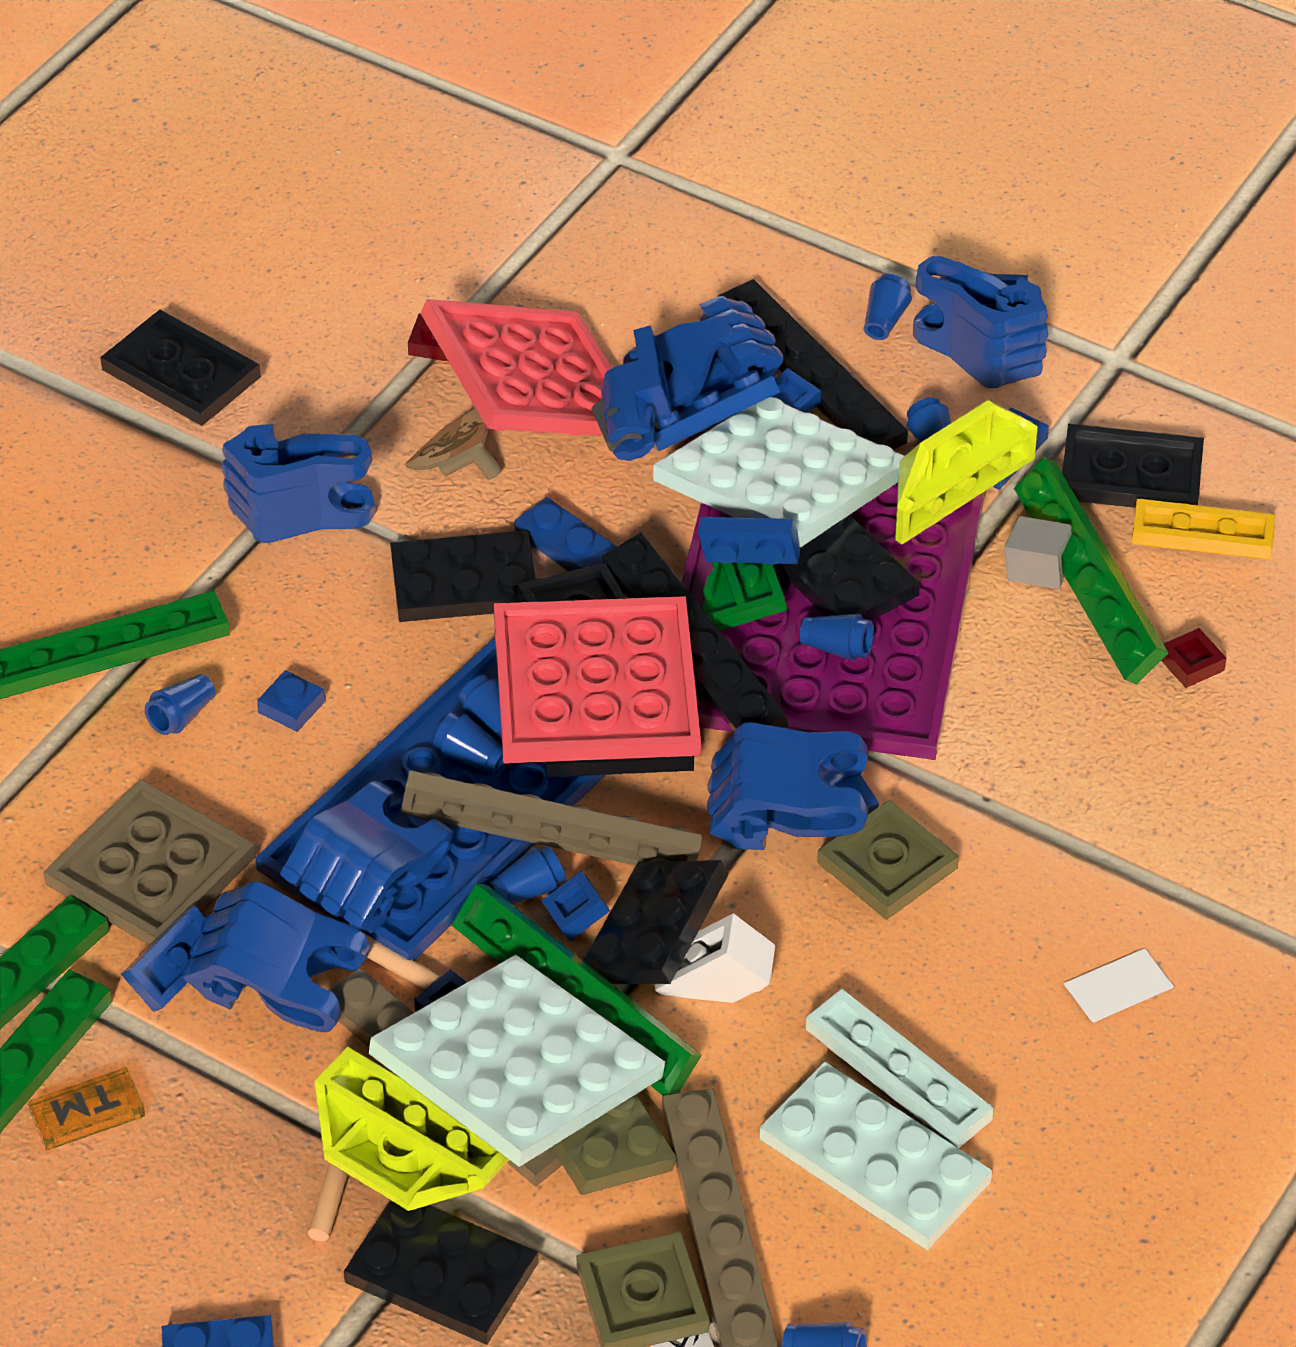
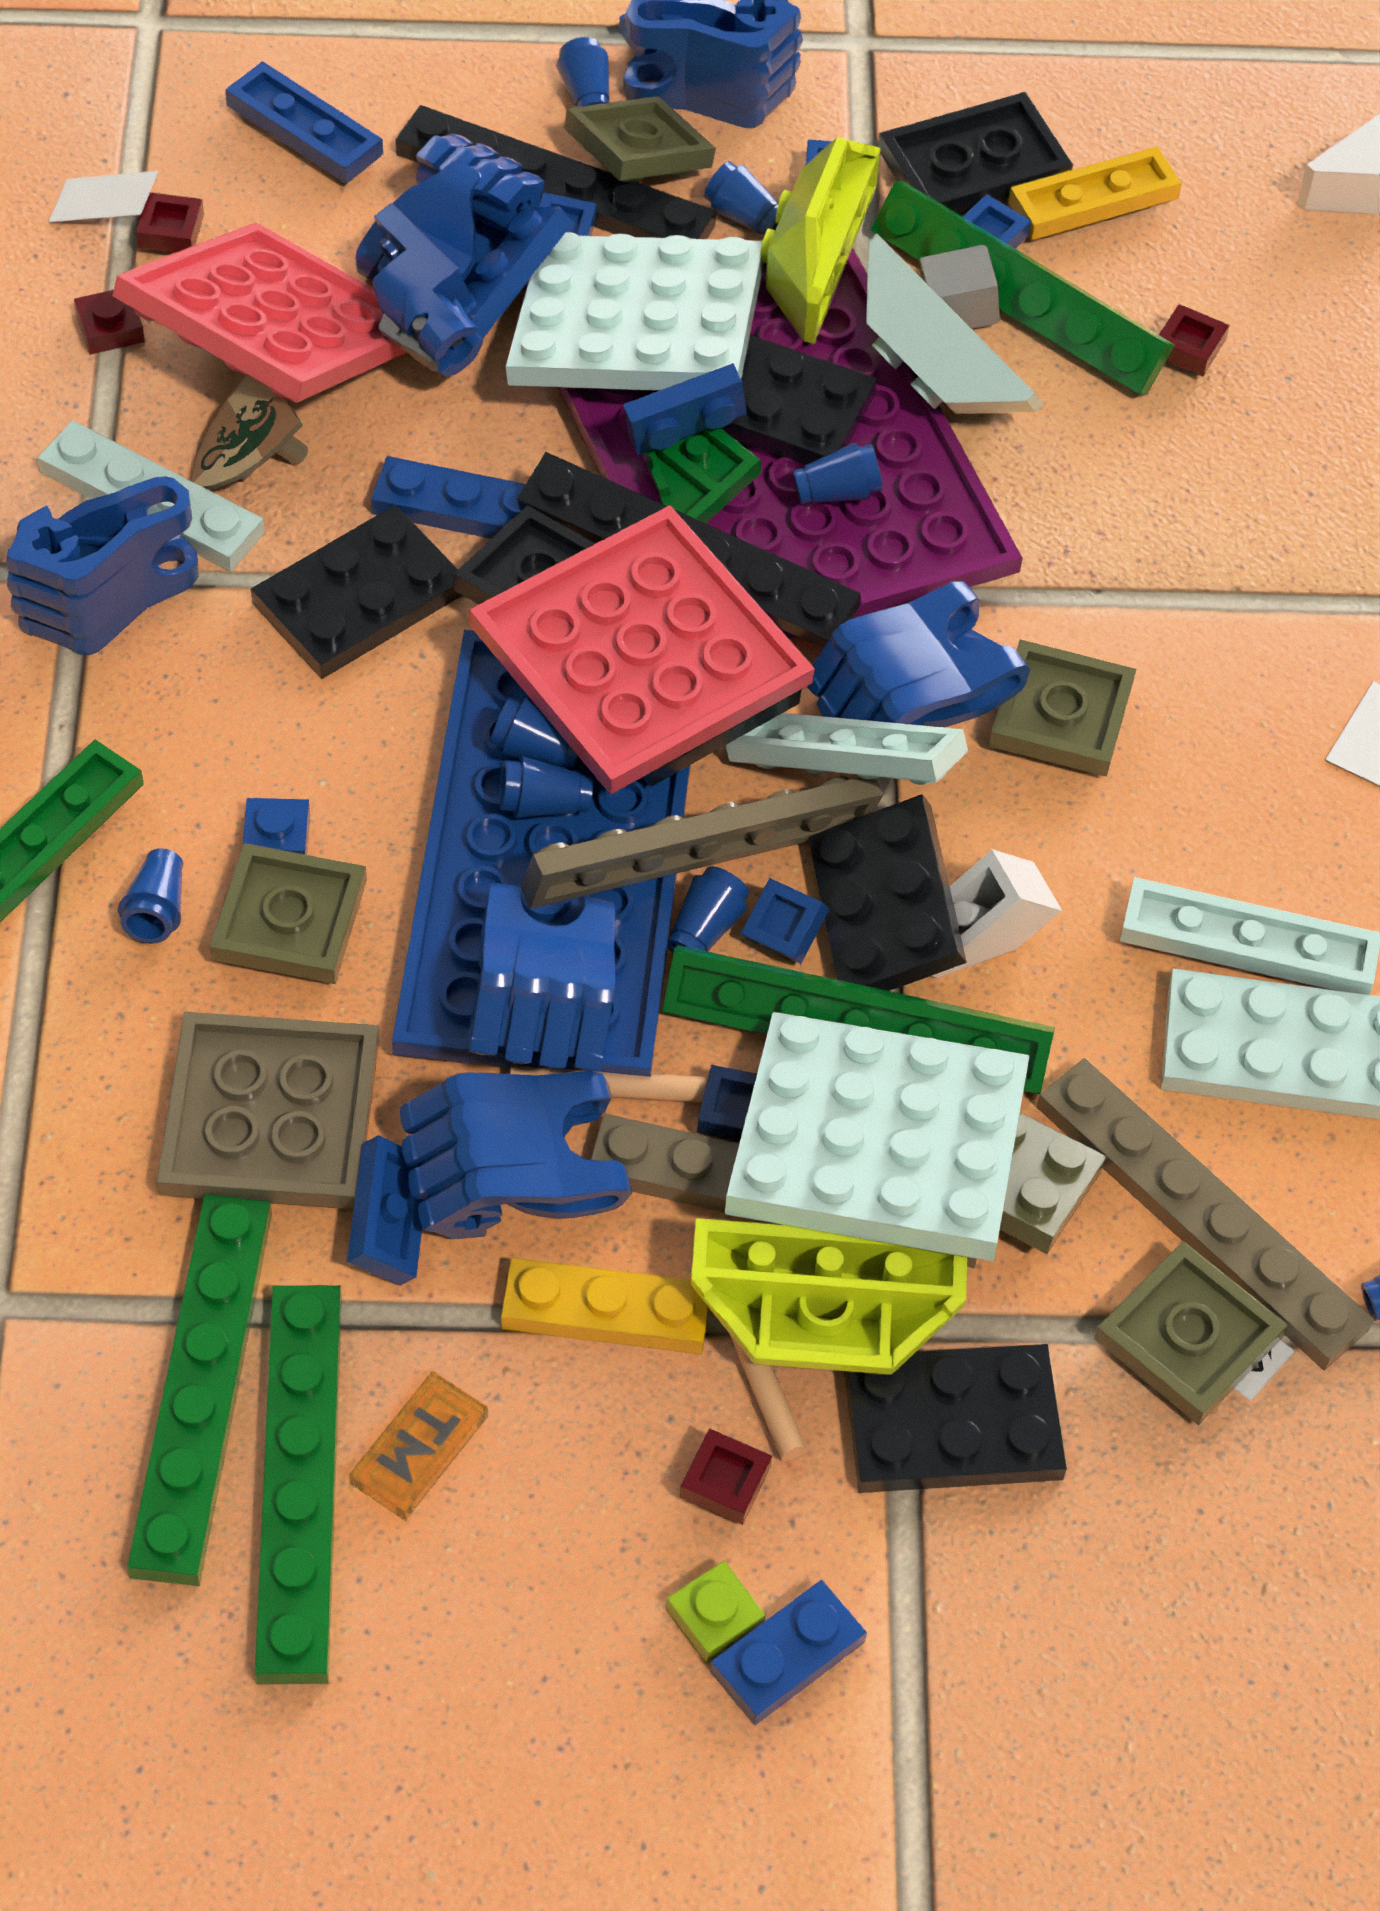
camera: 35 degrees left, 10 degrees up
none -> light aqua plate [37,420,265,572]
none -> white sticker [49,171,158,222]
none -> dark red plate [136,192,204,253]
none -> olive plate [209,843,367,984]
none -> blue plate [225,61,384,184]
none -> yellow plate [501,1257,709,1355]
none -> olive plate [564,96,716,182]
none -> lime plate [666,1560,766,1664]
none -> dark red plate [679,1428,772,1525]
none -> light aqua plate [725,713,968,785]
none -> light aqua wedge [866,234,1044,414]
none -> blue plate [963,194,1031,249]

